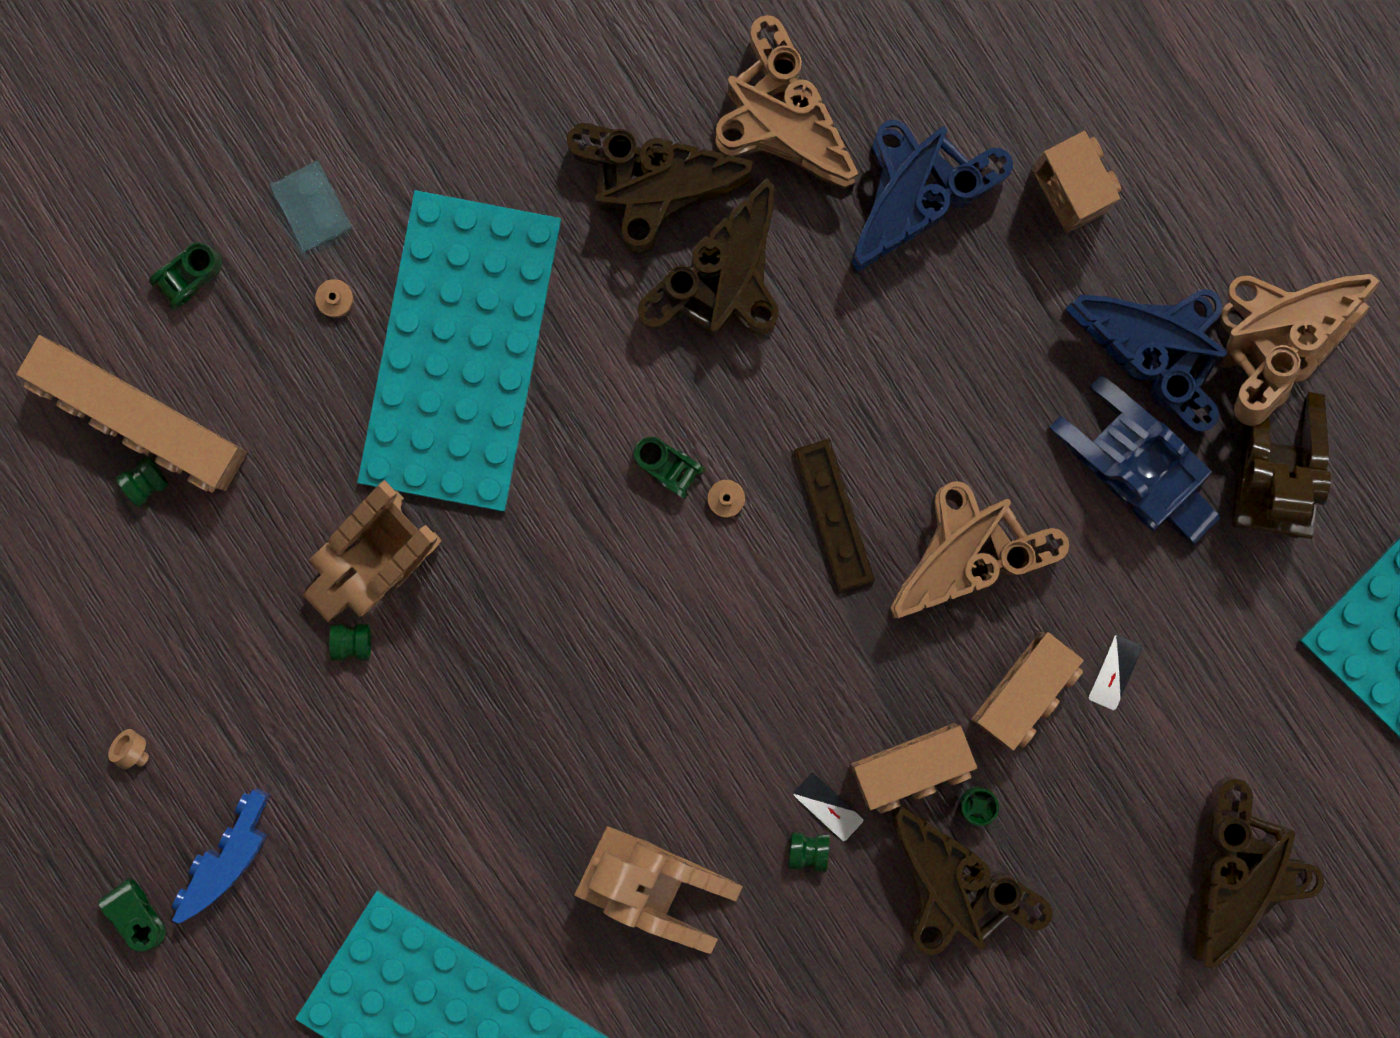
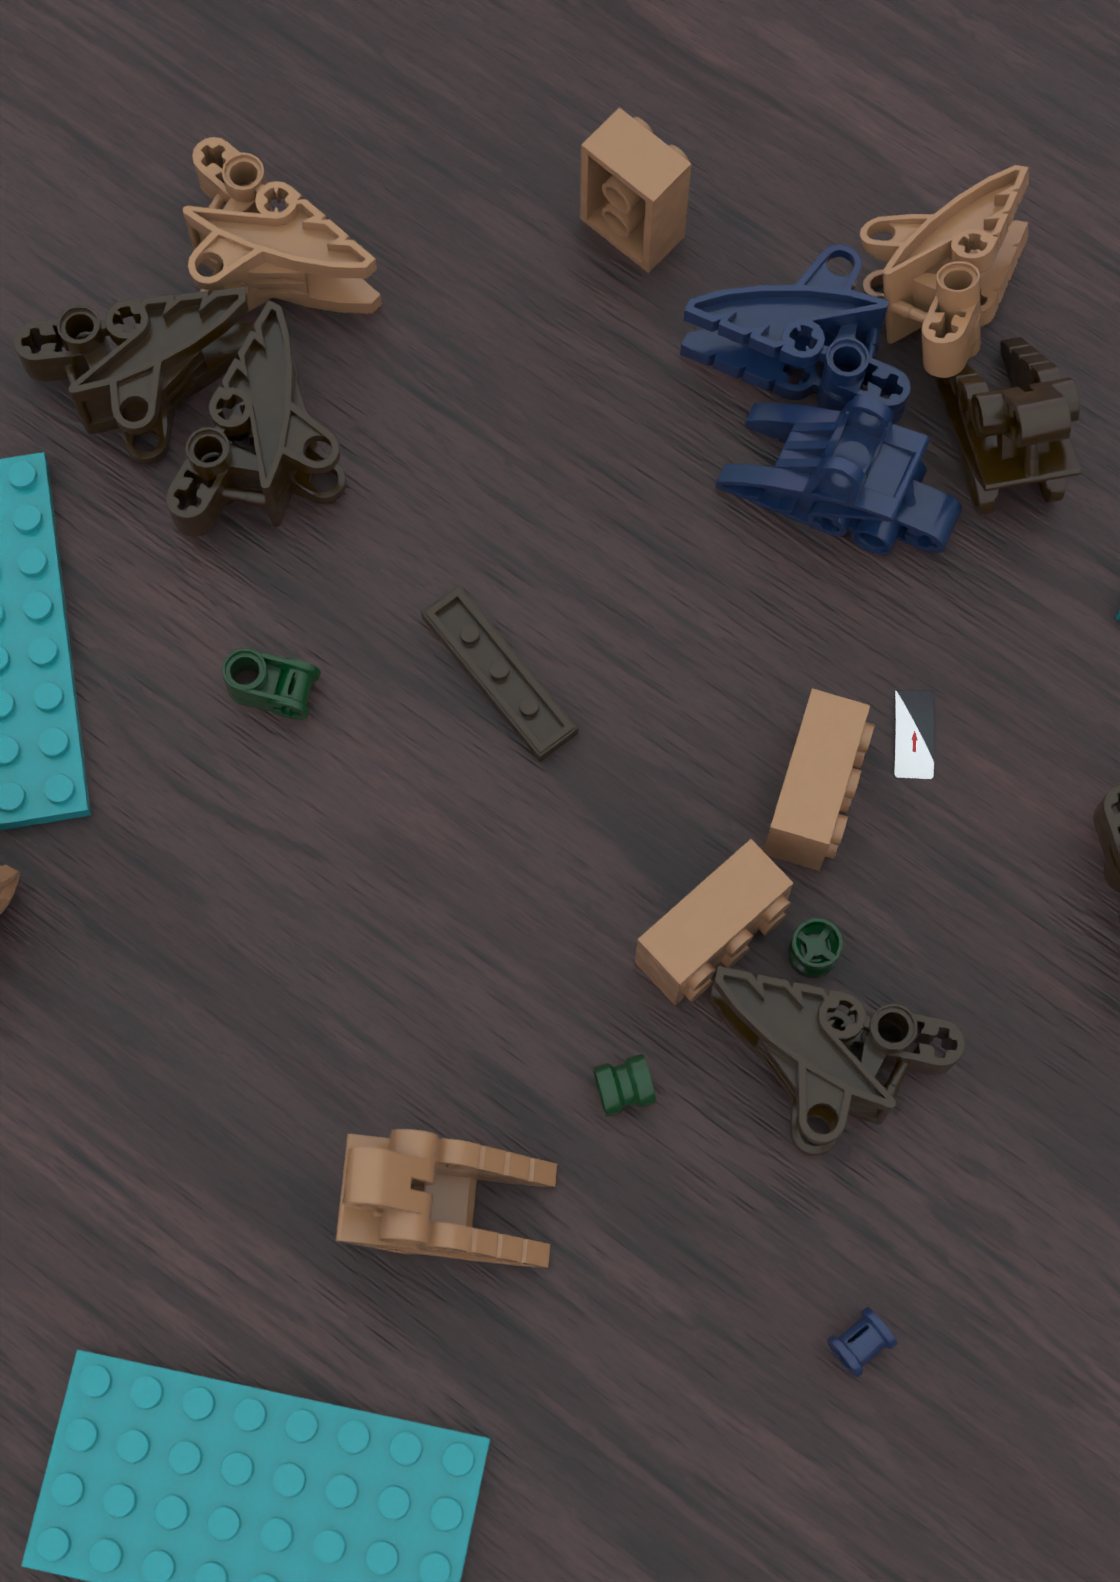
camera: 15 degrees left, 15 degrees down
medium nougat tile [708,480,745,518] -> none
sticker [793,773,863,841] -> none
dark blue piece [851,120,1013,273] -> none
medium nougat piece [890,481,1069,618] -> none

